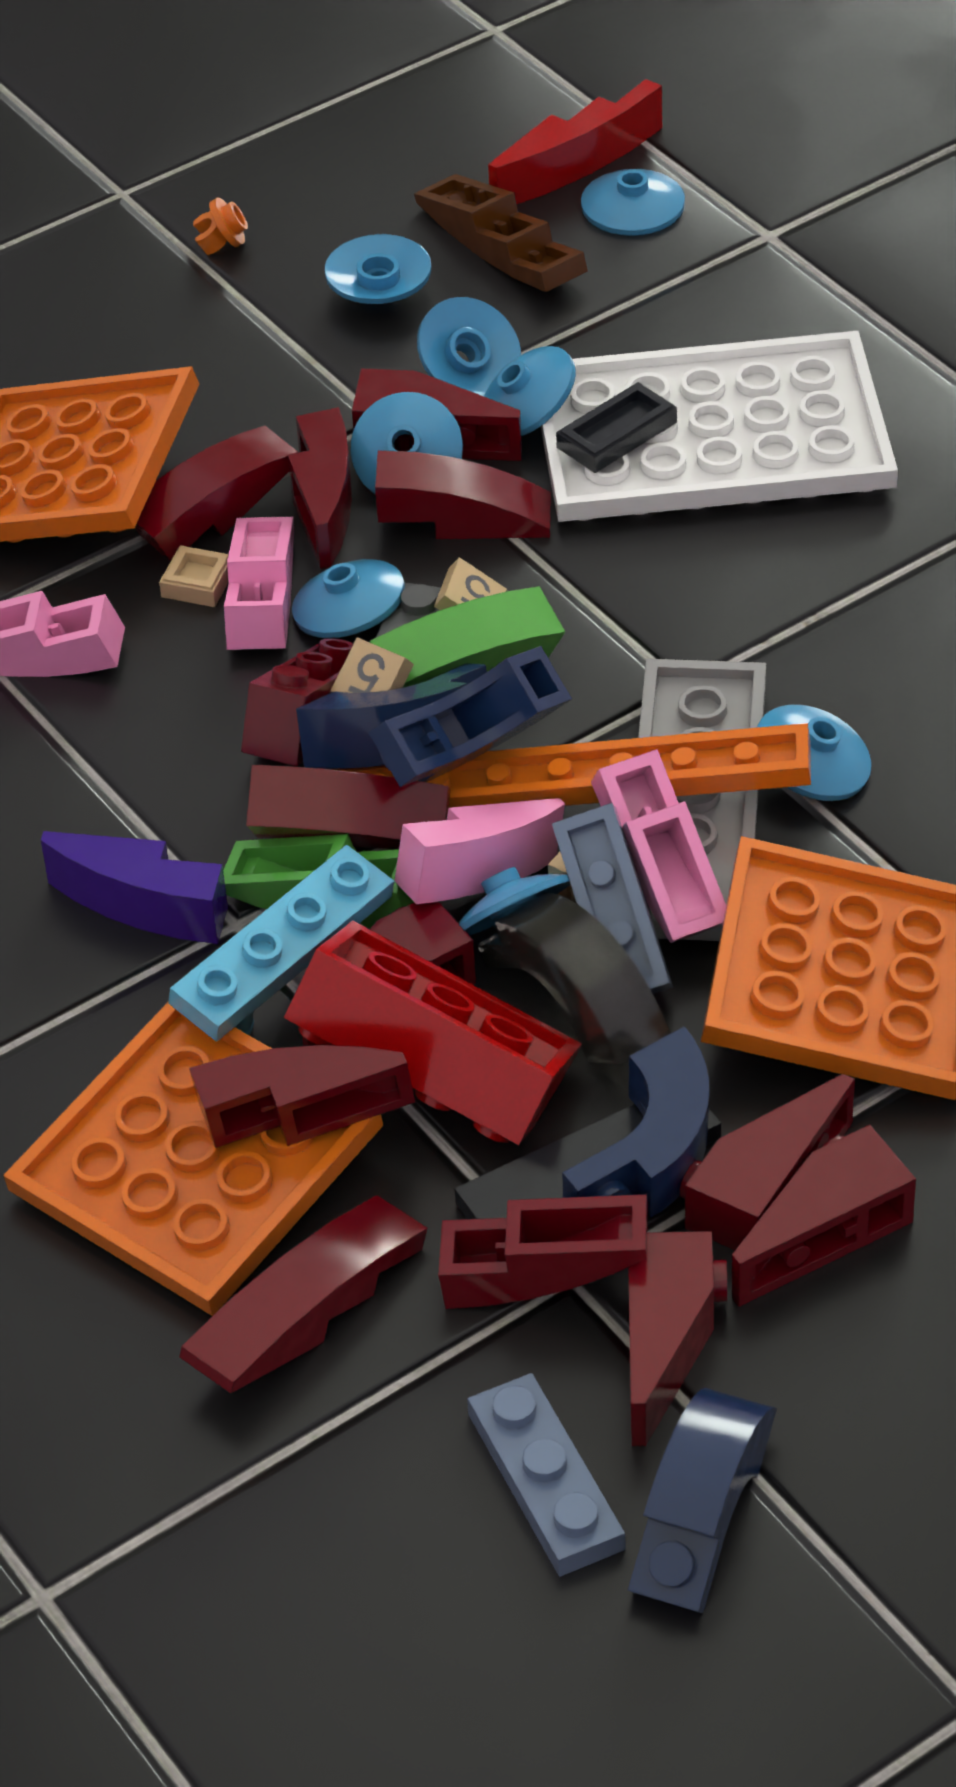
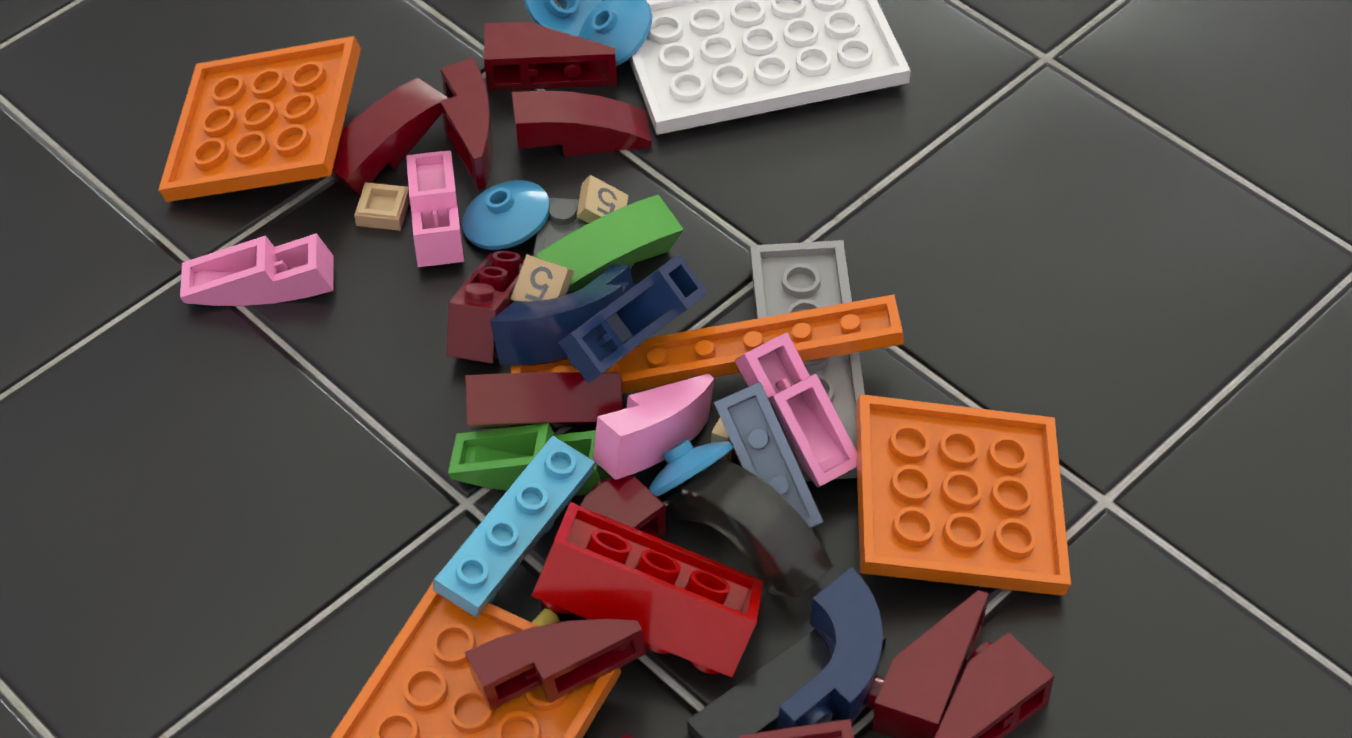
camera: 10 degrees left, 5 degrees up
dark purple slope [41,831,228,944] -> none
dark azure dish [351,392,463,495] -> none
black tile [556,382,677,473] -> none
dark azure dish [756,705,871,801] -> none

